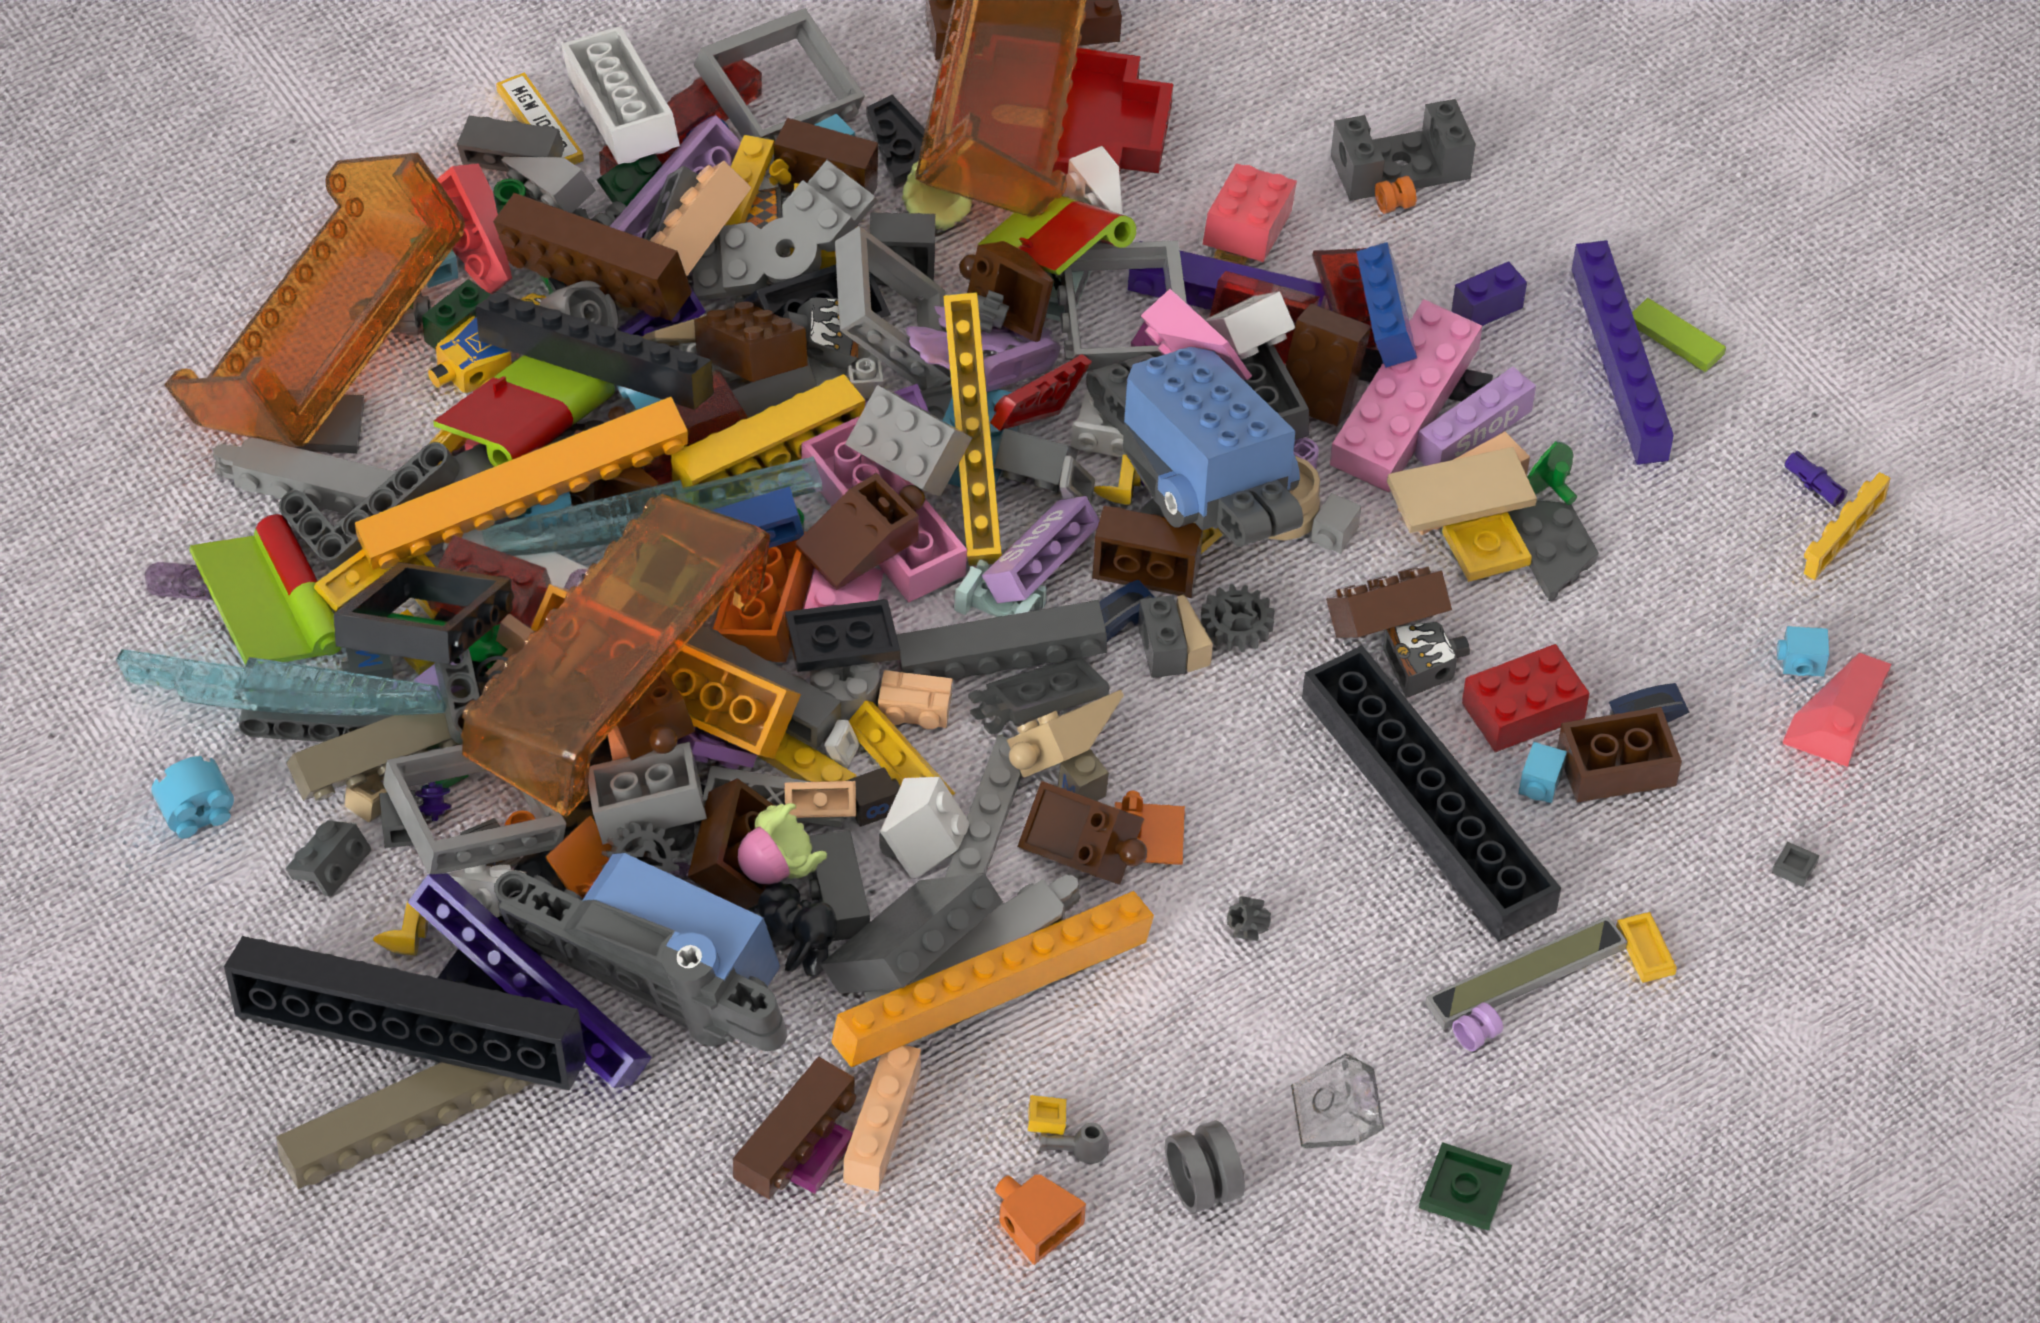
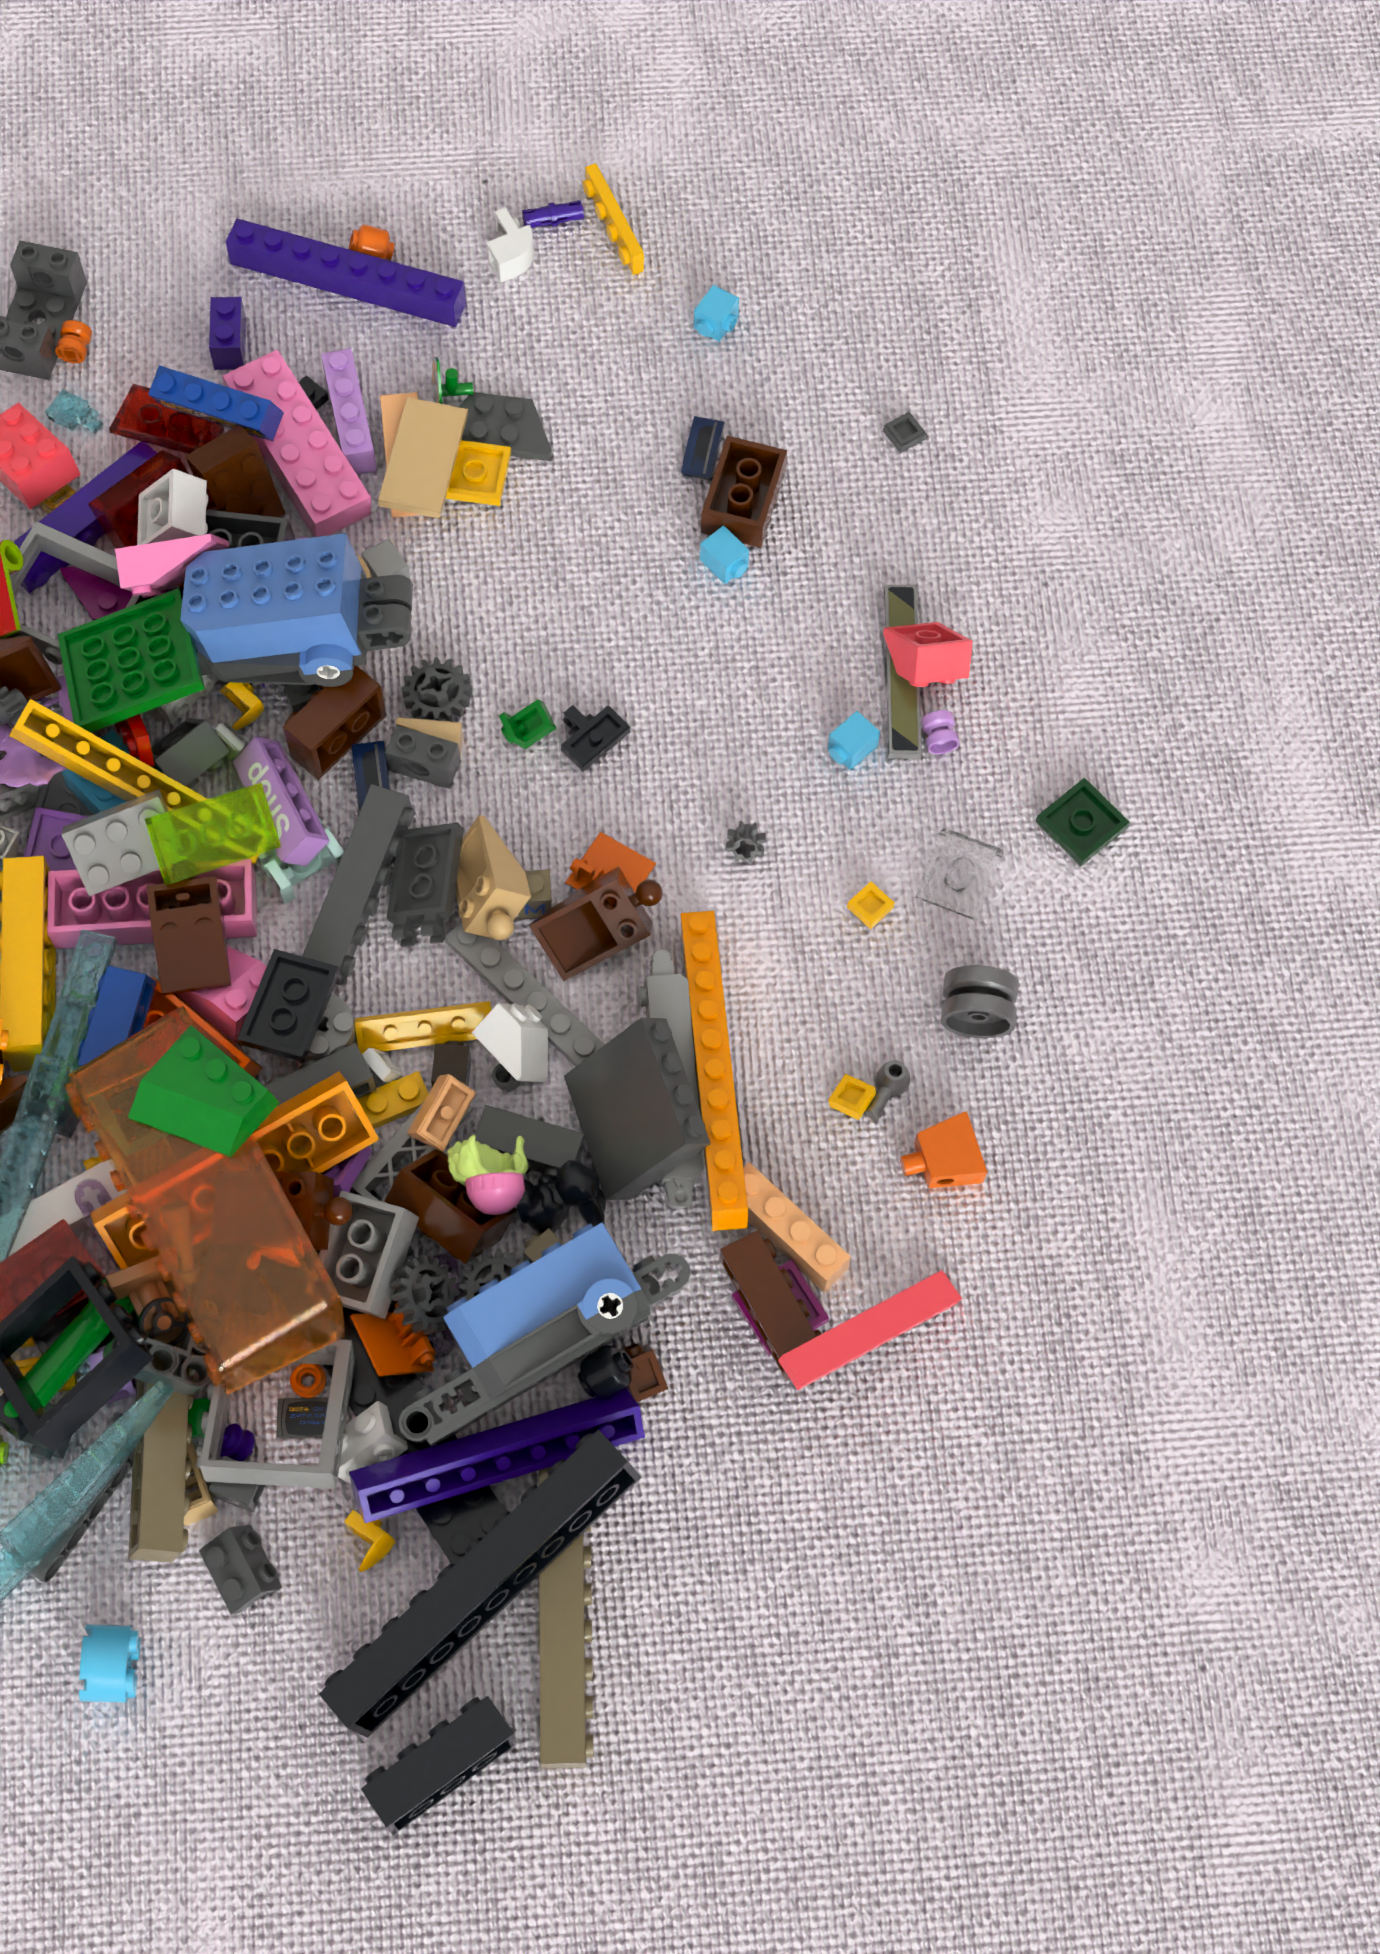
camera: 60 degrees left, 15 degrees up
light nougat brick [878,670,953,729] -> none
black brick [1302,646,1561,942] -> none
reddish brown brick [1326,566,1452,638] -> none
torso [1383,622,1470,698] -> none
red brick [1462,644,1590,753] -> none
yellow tile [1616,912,1677,983] -> none
lime tile [1632,298,1726,372] -> none
coral wedge [1783,653,1892,767] -> none
none -> clear light blue plate [45,389,103,433]
none -> green plate [57,588,205,733]
none -> green wedge [128,1025,280,1158]
none -> clear neon green tile [144,783,281,885]
none -> orange head [349,225,395,261]
none -> black brick [361,1696,517,1836]
none -> white brick [486,207,534,283]
none -> green bracket [499,699,557,749]
none -> black hinge [561,705,631,772]
none -> black head [578,1345,633,1399]
none -> reddish brown bracket [622,1343,668,1402]
none -> coral tile [778,1270,962,1390]
none -> medium azure brick [828,711,880,770]
none -> yellow plate [847,881,895,929]
none -> coral slope [883,622,973,687]

